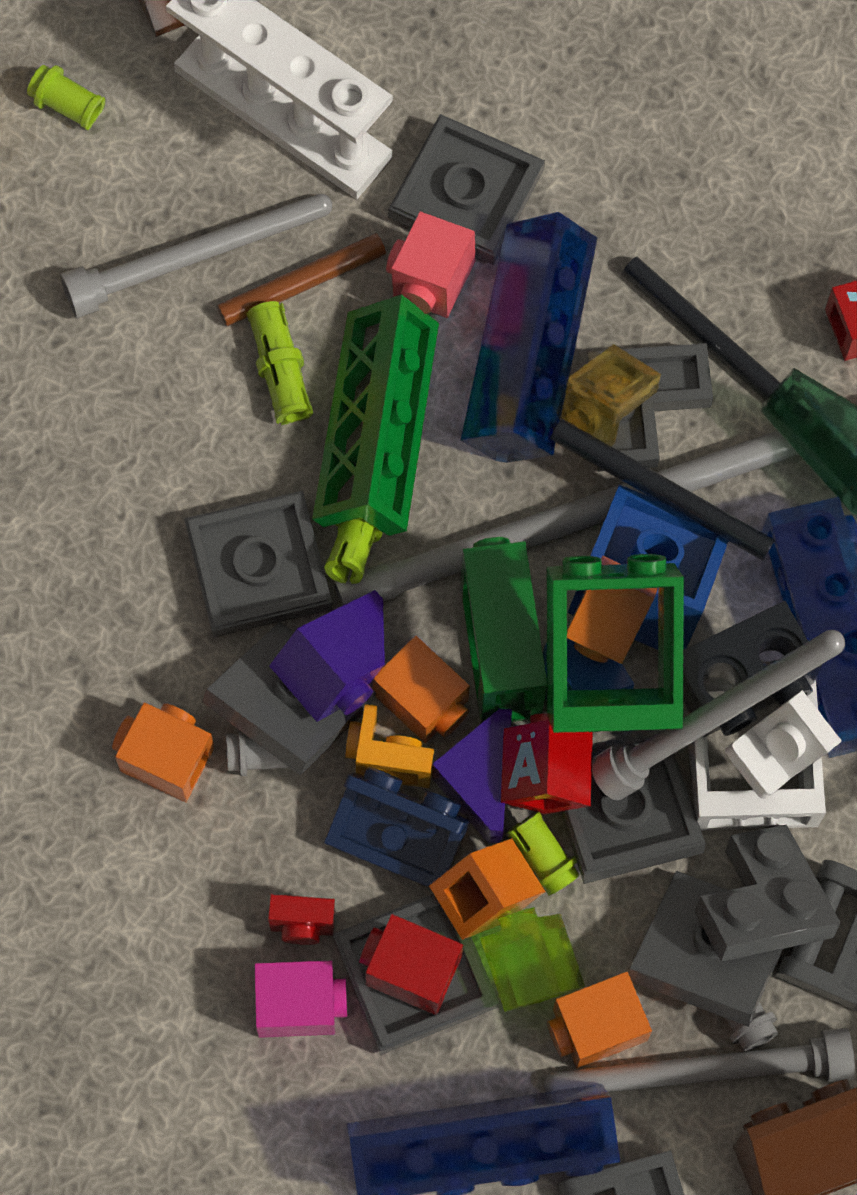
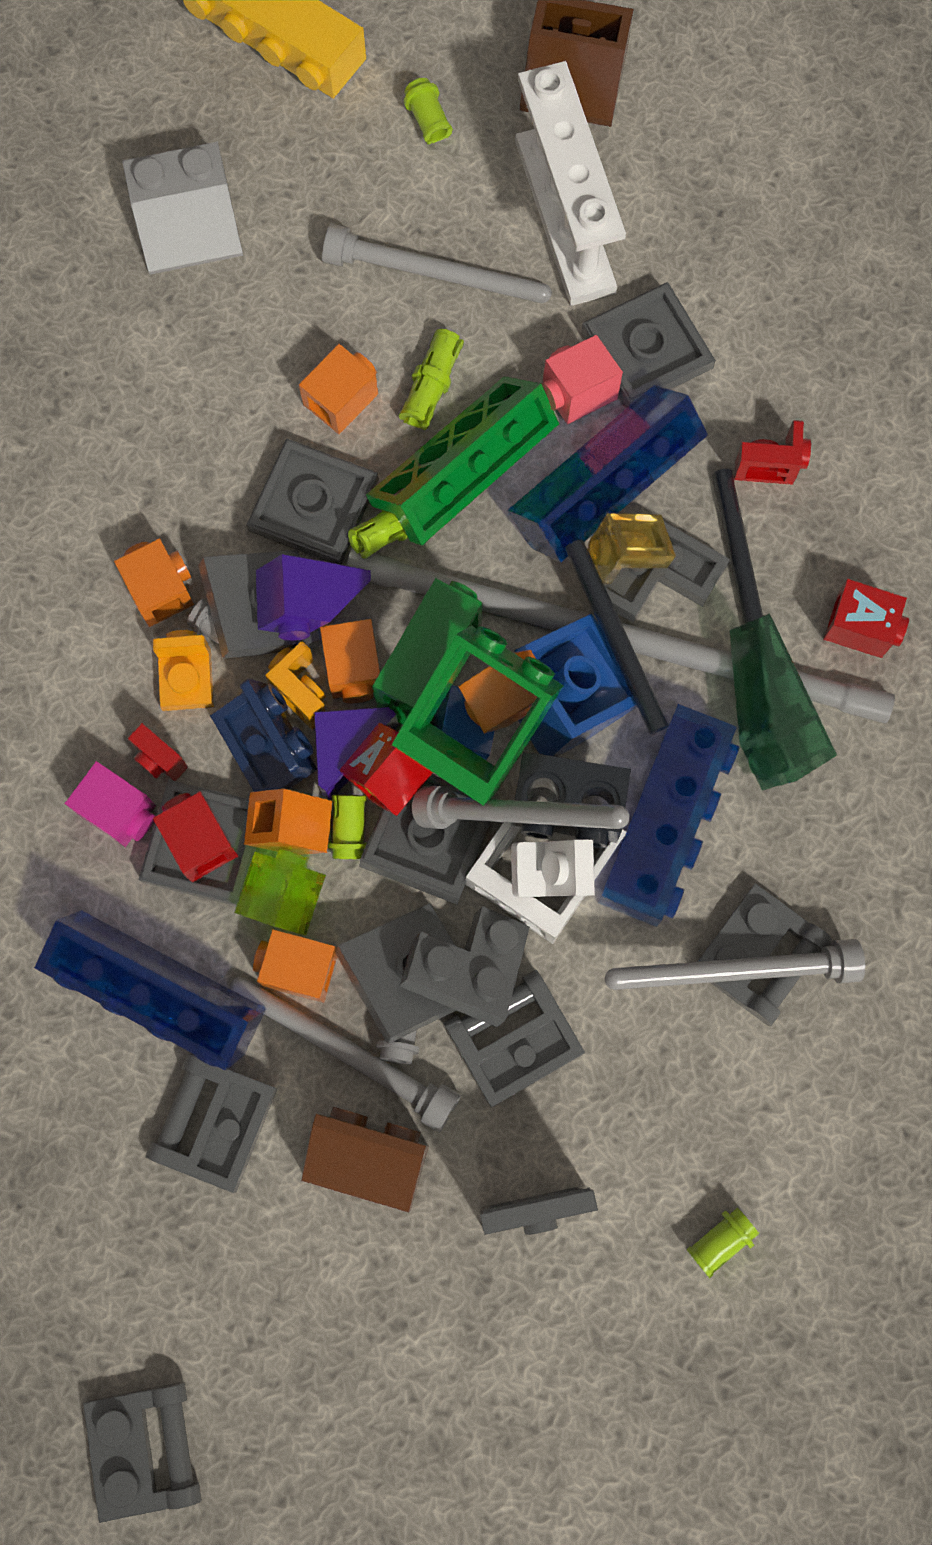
camera: 40 degrees right, 5 degrees up
dark orange bar [217,233,386,327] -> none
none -> light orange bracket [153,630,214,711]
none -> orange brick [299,344,378,434]
none -> red bracket [734,420,811,485]

